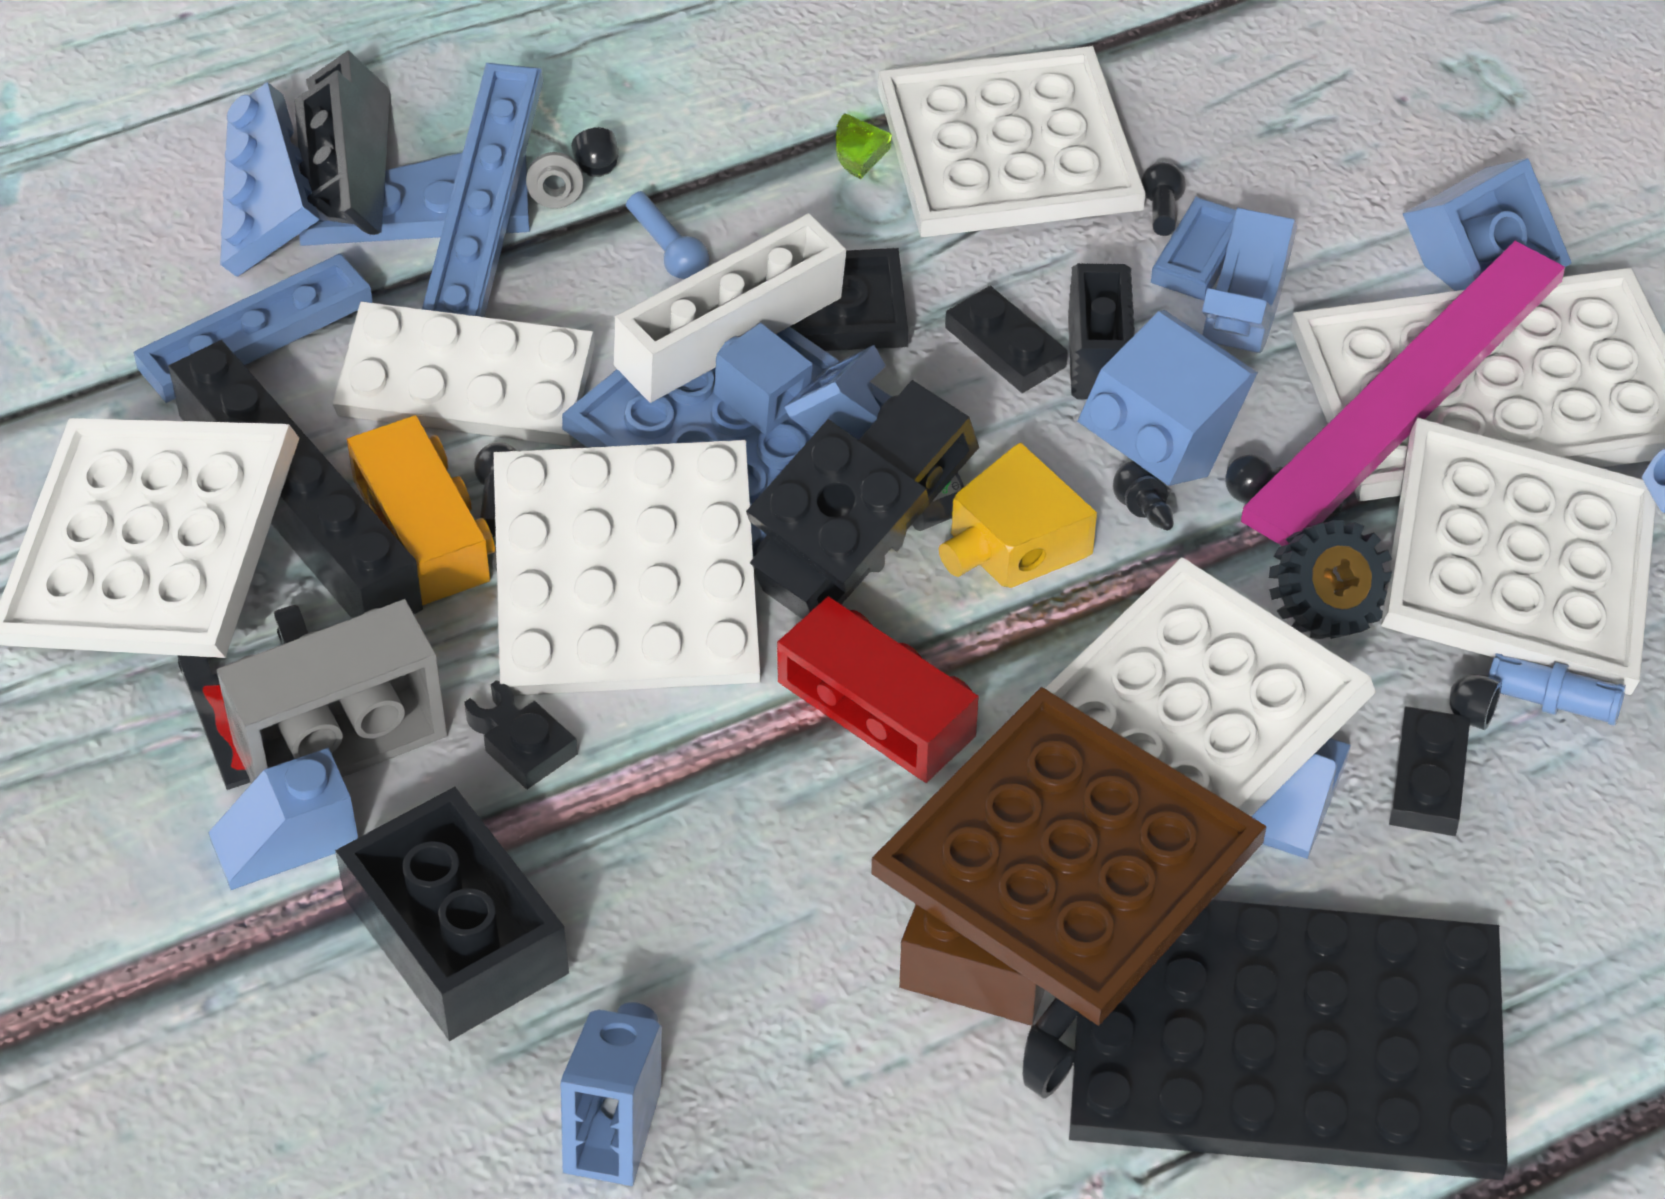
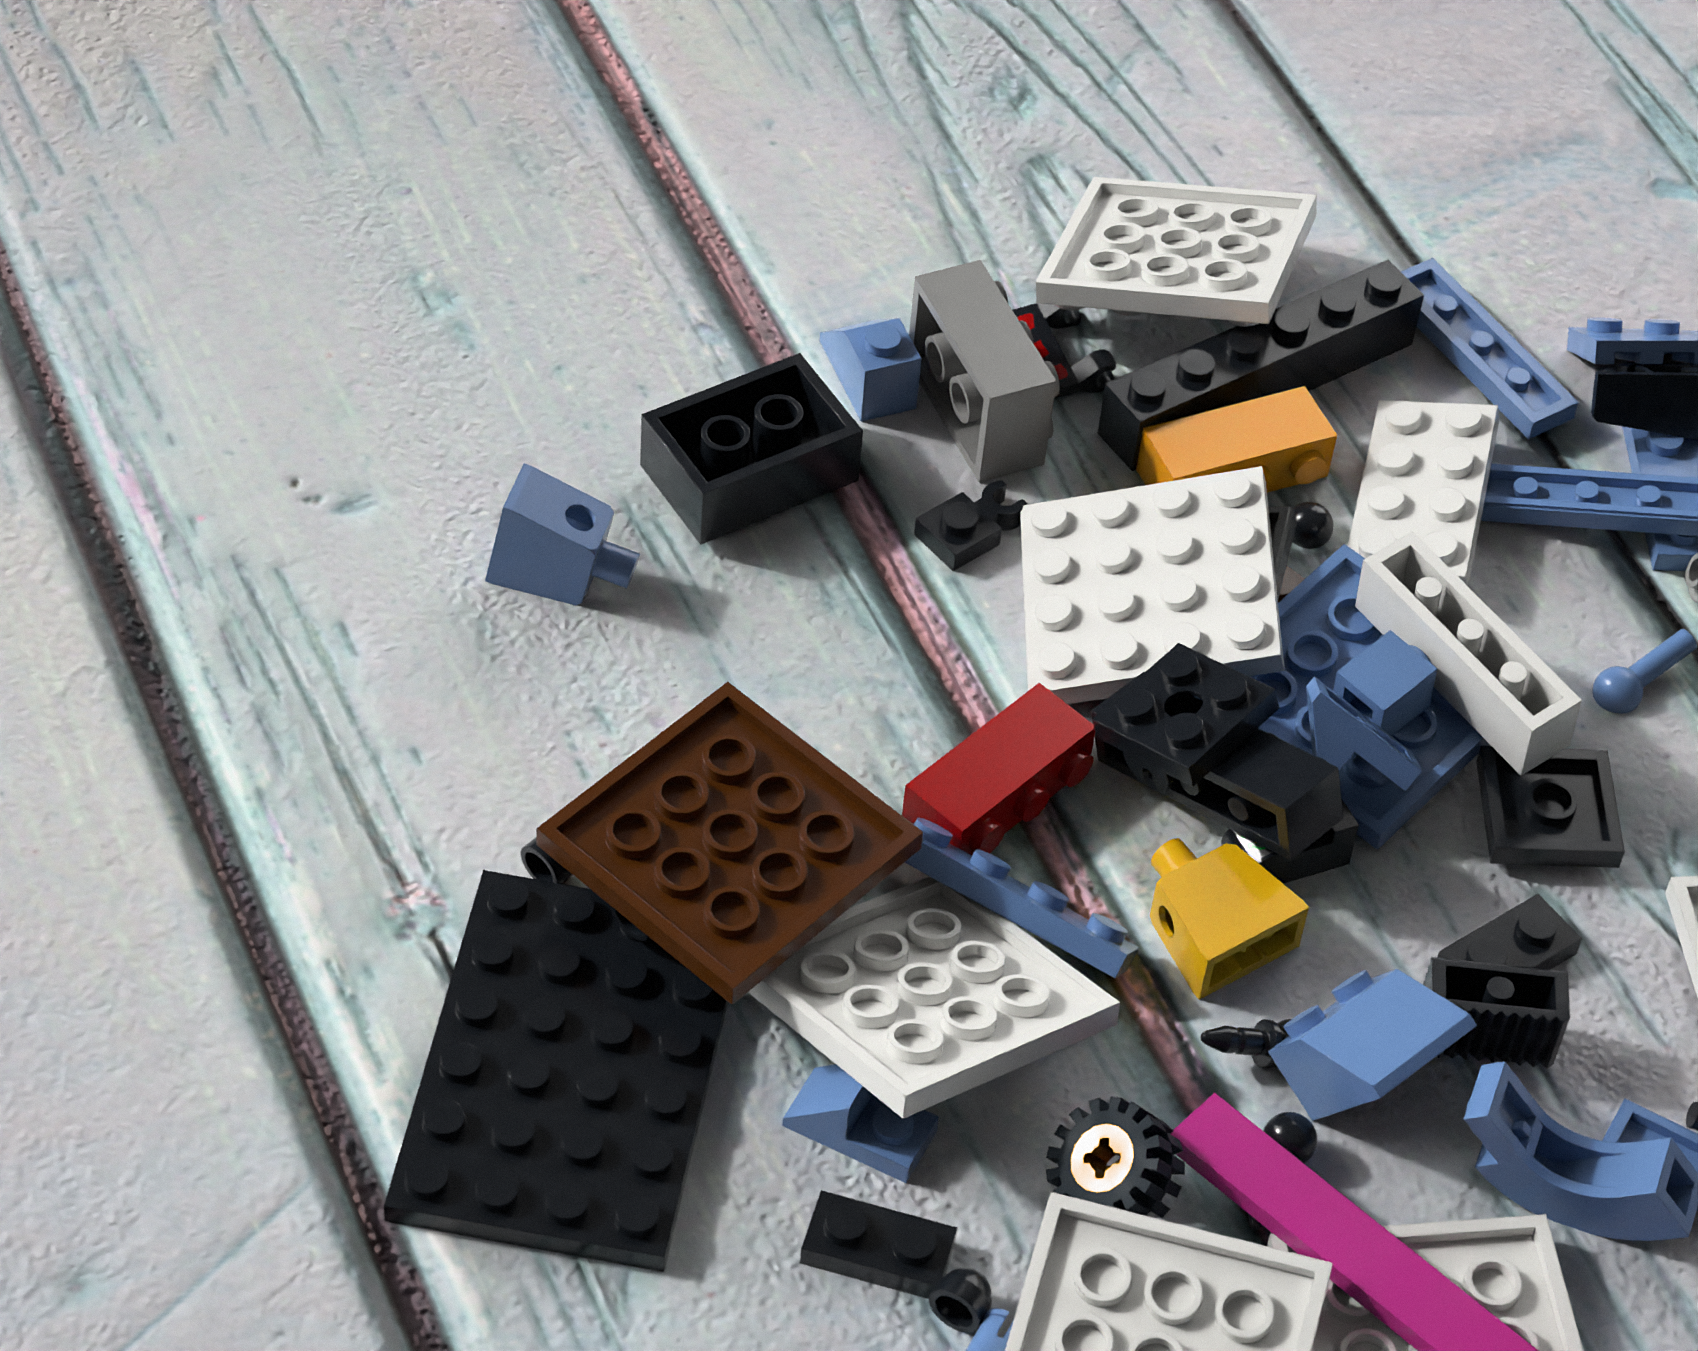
camera: 90 degrees right, 0 degrees up
none -> medium blue plate [904,818,1139,978]

